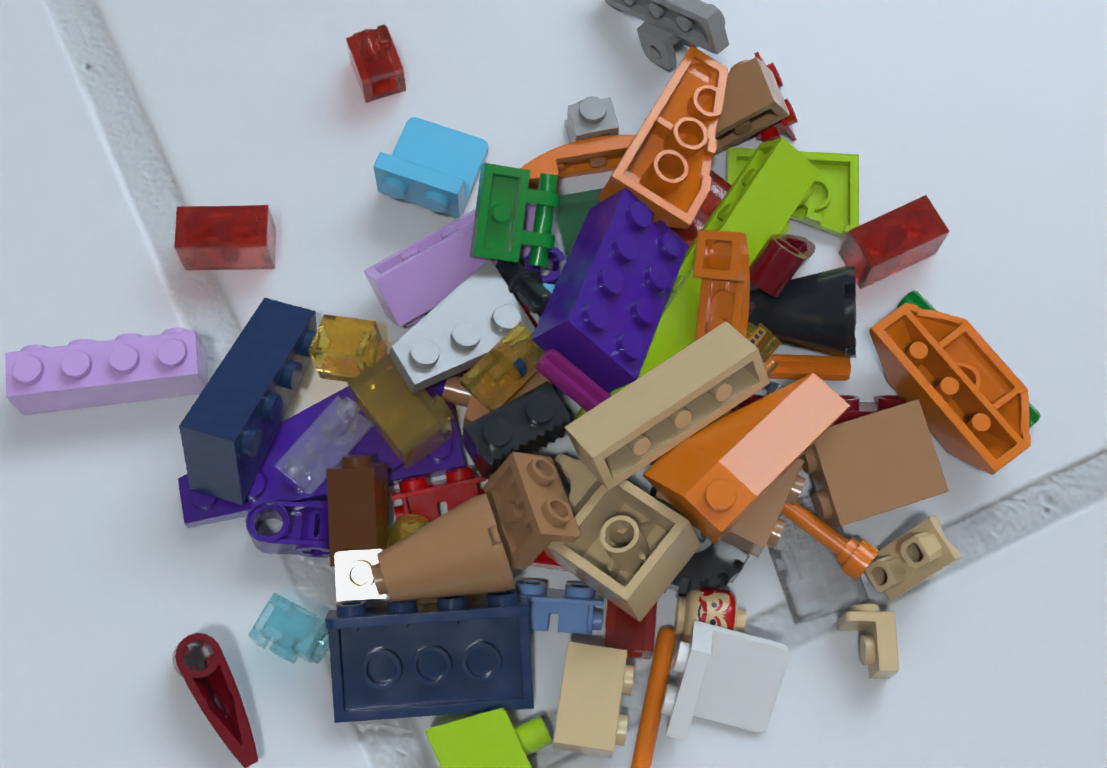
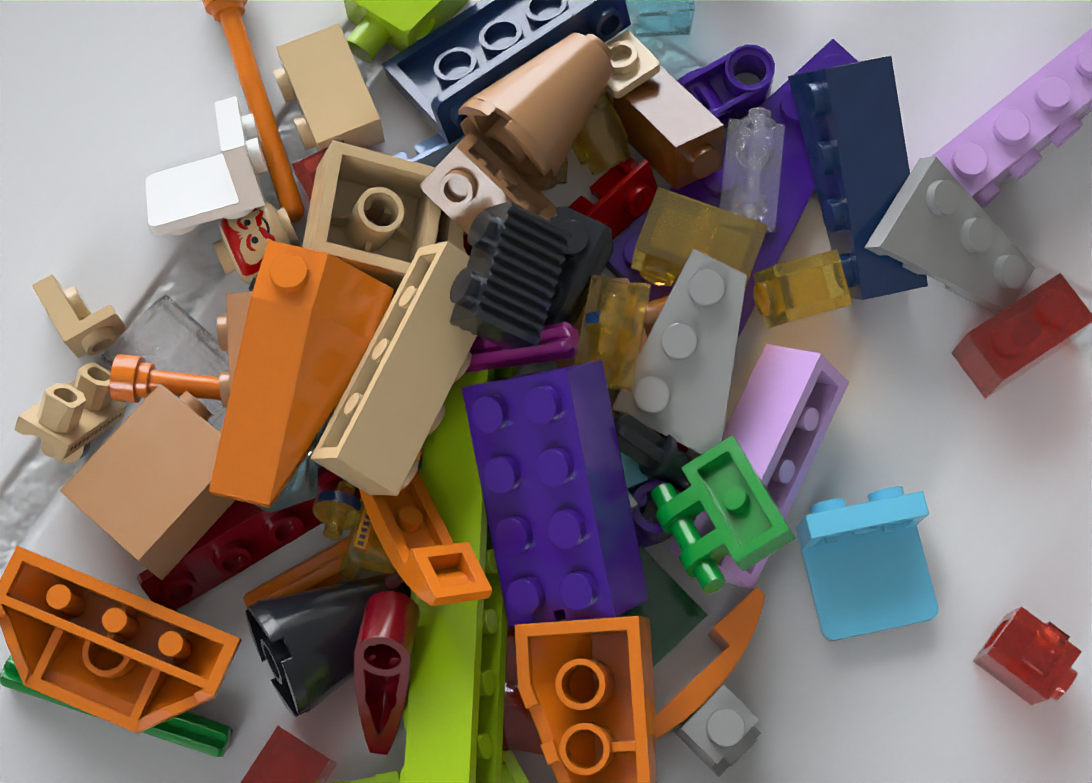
camera: 150 degrees right, 5 degrees up
none -> black brick [450,201,572,350]
none -> light grey wing [864,156,1035,312]

